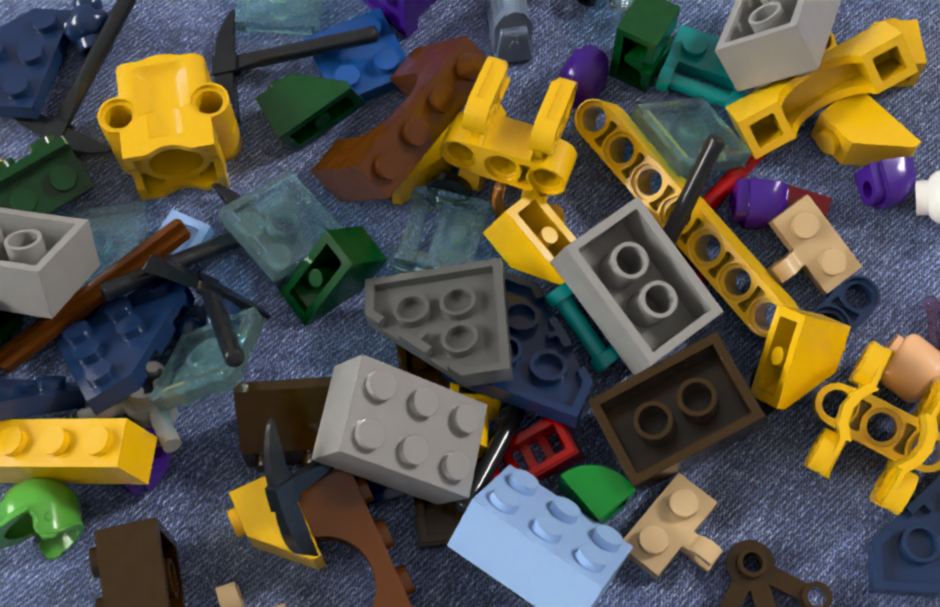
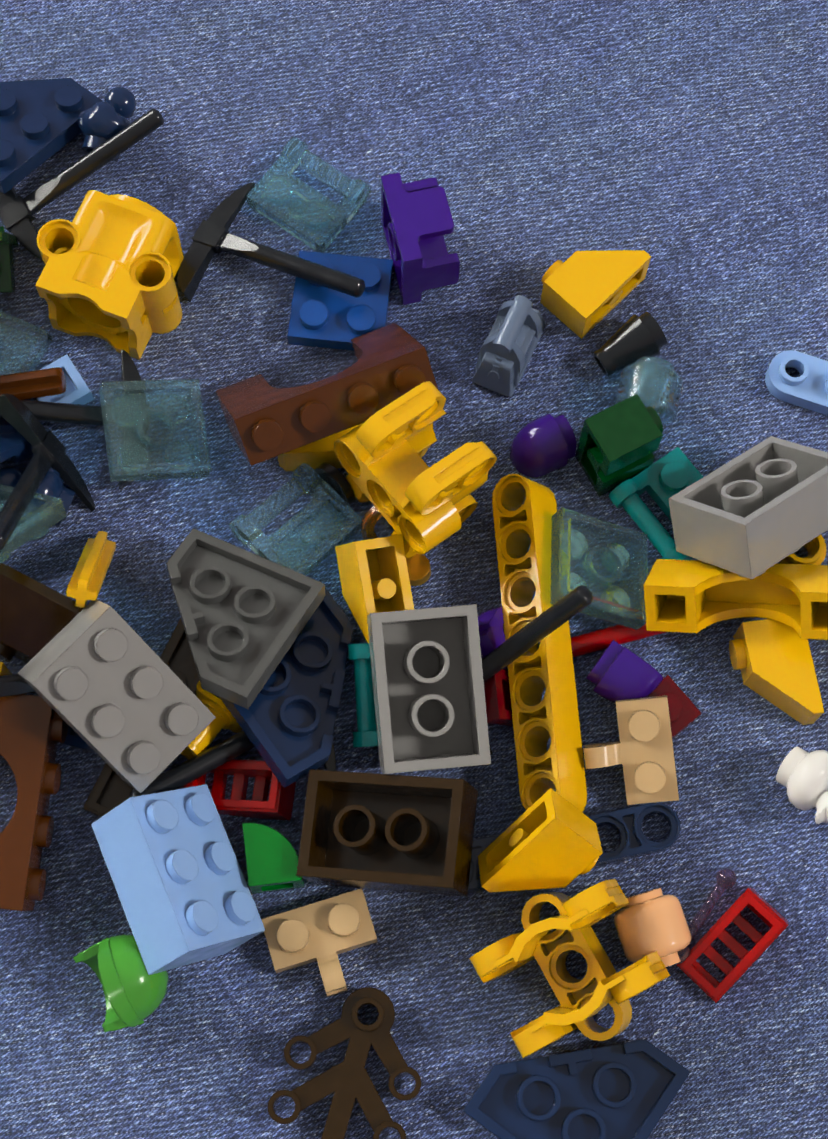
camera: 30 degrees right, 5 degrees up
dark green slope [255,73,366,152] -> none
dark green slope [280,226,387,325] -> none
dark purple piece [853,157,916,210] -> none
none -> yellow axle [66,531,116,608]

